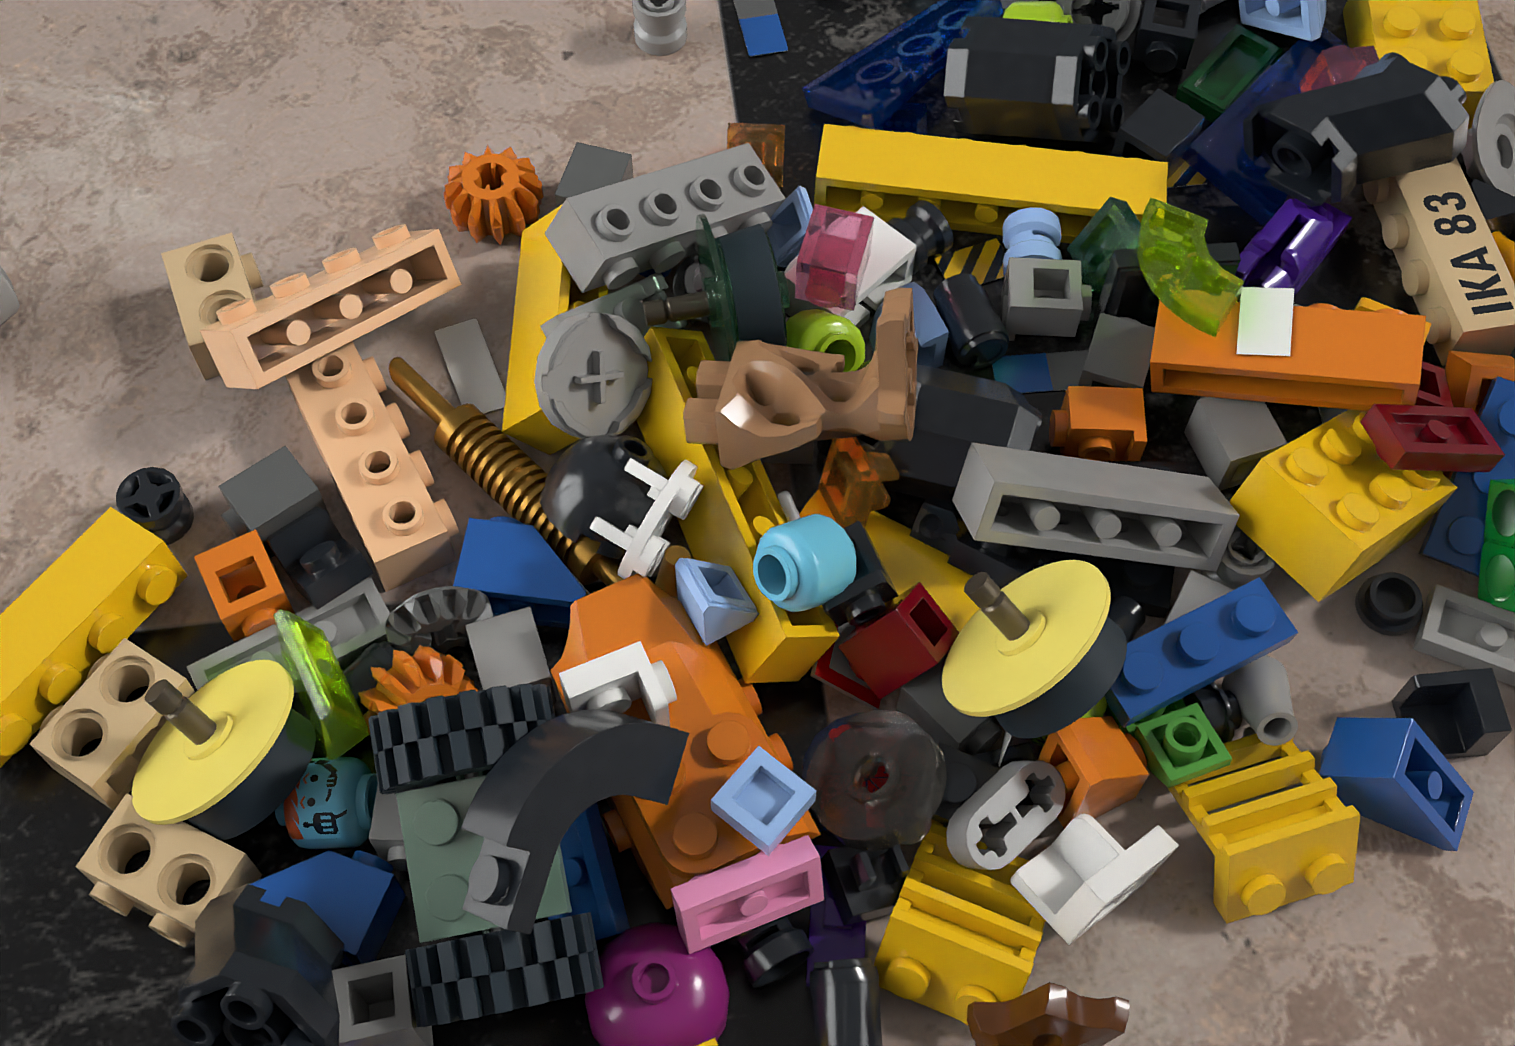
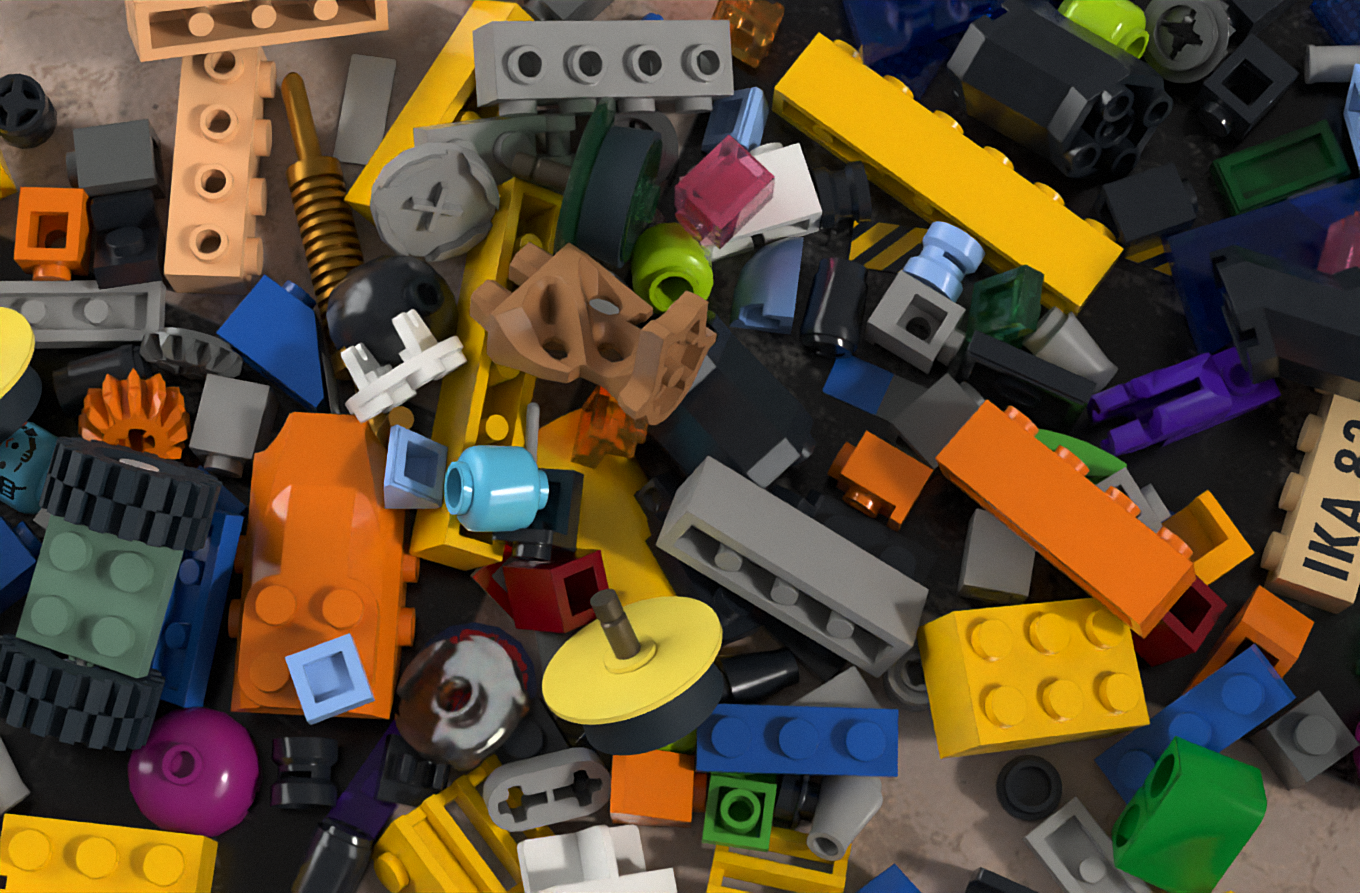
camera: 30 degrees right, 15 degrees up
clear neon green slope [273,609,369,760] -> none
black arch [461,709,689,934] -> none
white bracket [559,641,677,727] -> none
bright pink plate [671,835,824,954] -> none
clear neon green tile [1137,198,1244,337] -> none
white sticker [1237,287,1294,356] -> none
dark red plate [1360,403,1505,472] -> none

